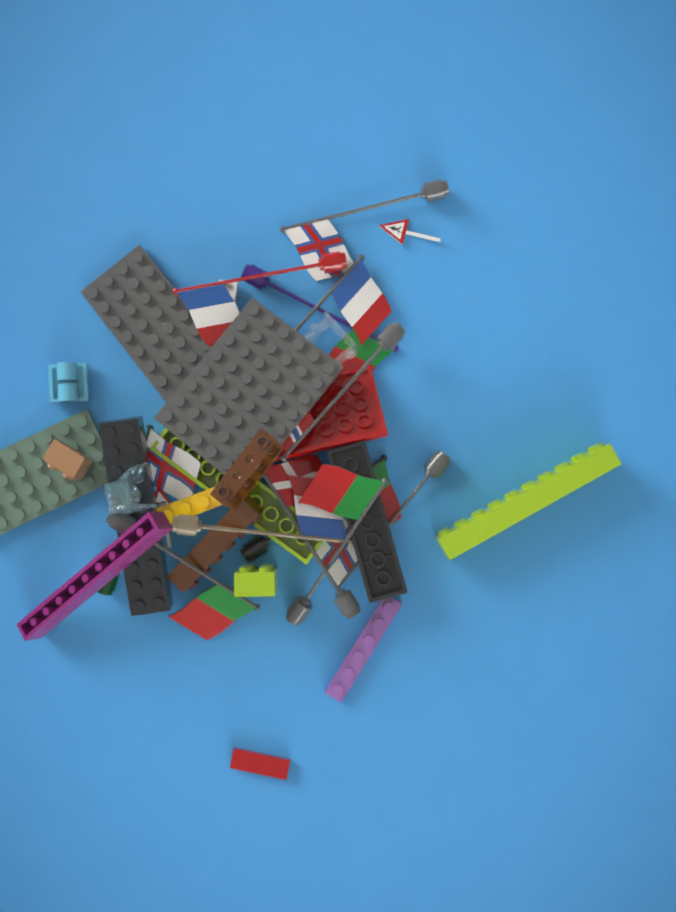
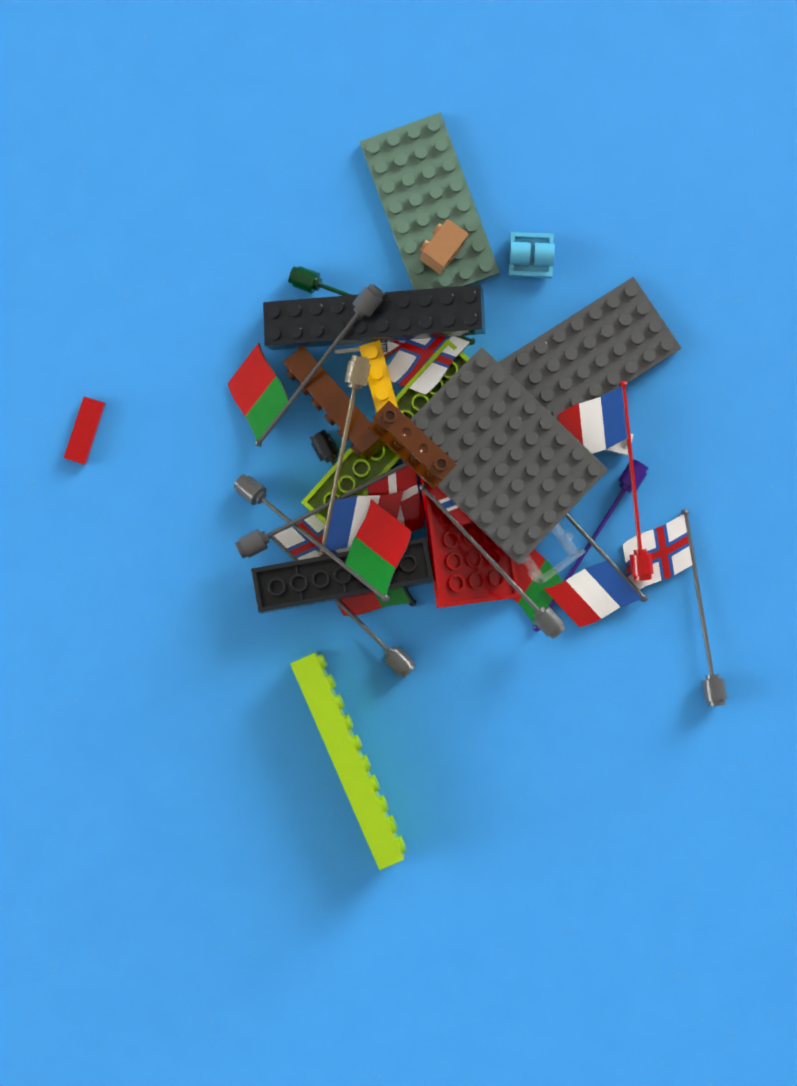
camera: 105 degrees right, 0 degrees up
magenta brick [16,512,173,641] -> none
clear light blue helmet [104,462,157,515] -> none
lime brick [234,564,278,597] -> none
medium lavender plate [325,597,402,703] -> none
piece [379,219,441,245] -> none

